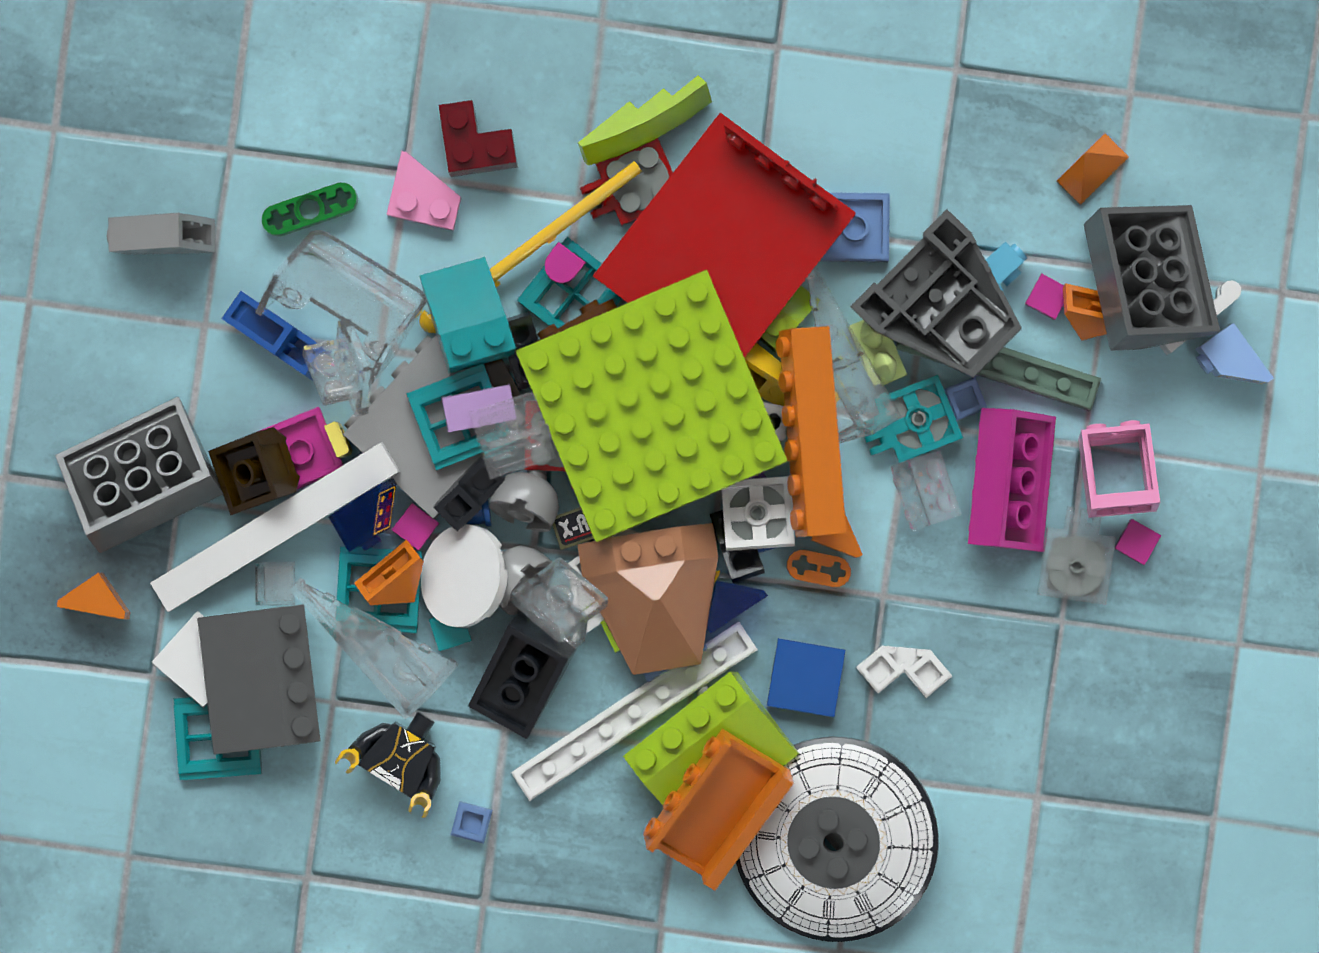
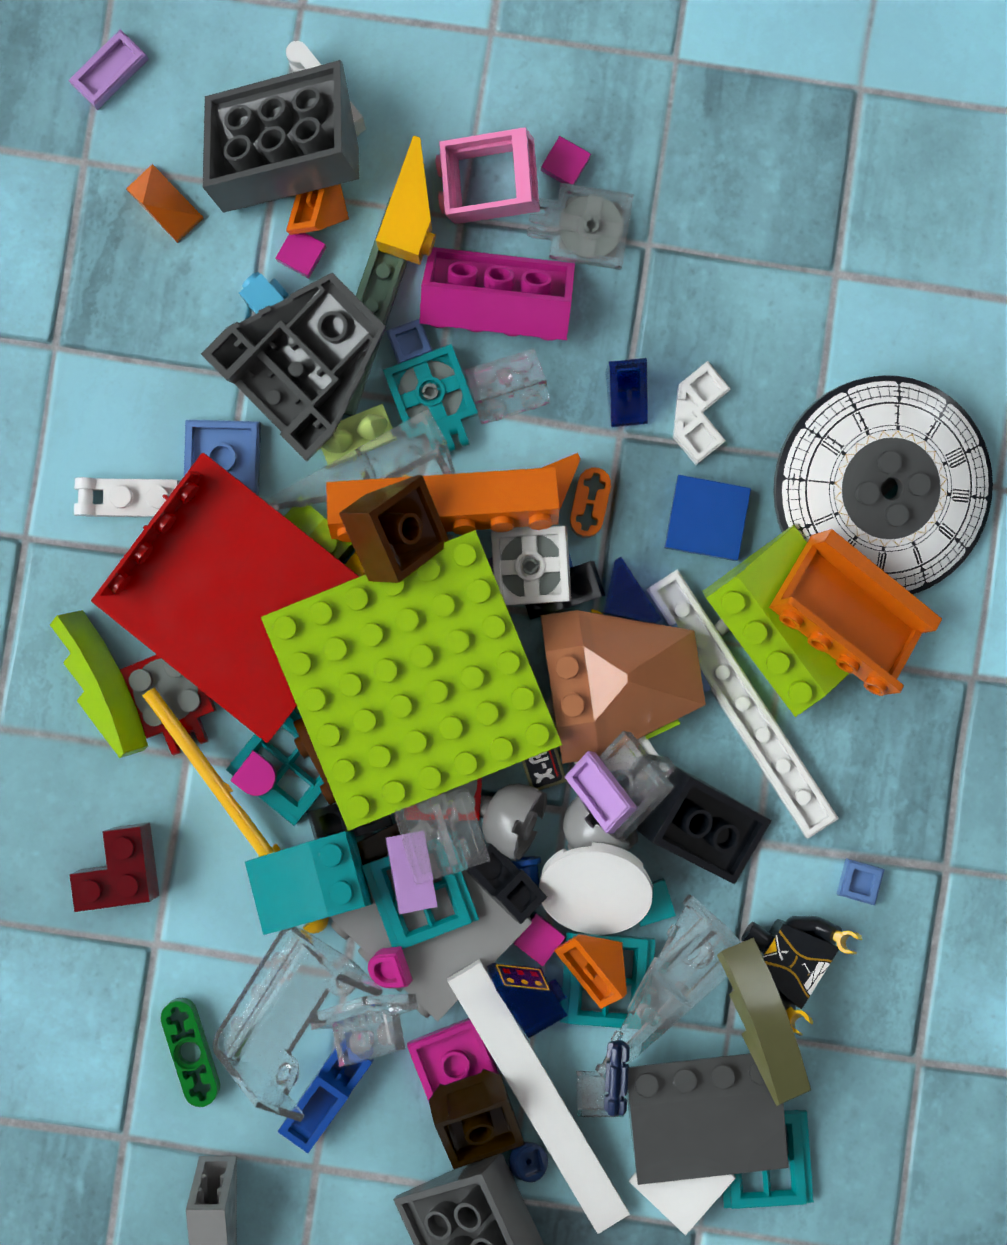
camera: 90 degrees left, 0 degrees up
light yellow tile [324,421,353,458] -> none
bright pink wing [387,151,461,231] -> none
light blue slope [1195,323,1274,384] -> none
none -> lavender tile [68,29,149,110]
none -> white plate [74,477,180,517]
none -> reddish brown slope [339,475,449,583]
none -> dark pink tile [368,947,413,988]
none -> yellow slope [376,135,436,265]
none -> dark blue tile [509,1142,548,1182]
none -> lavender tile [565,751,638,834]
none -> dark blue axle [604,1040,630,1116]
none -> clear blue slope [605,358,648,427]
none -> olive slope [717,938,811,1106]

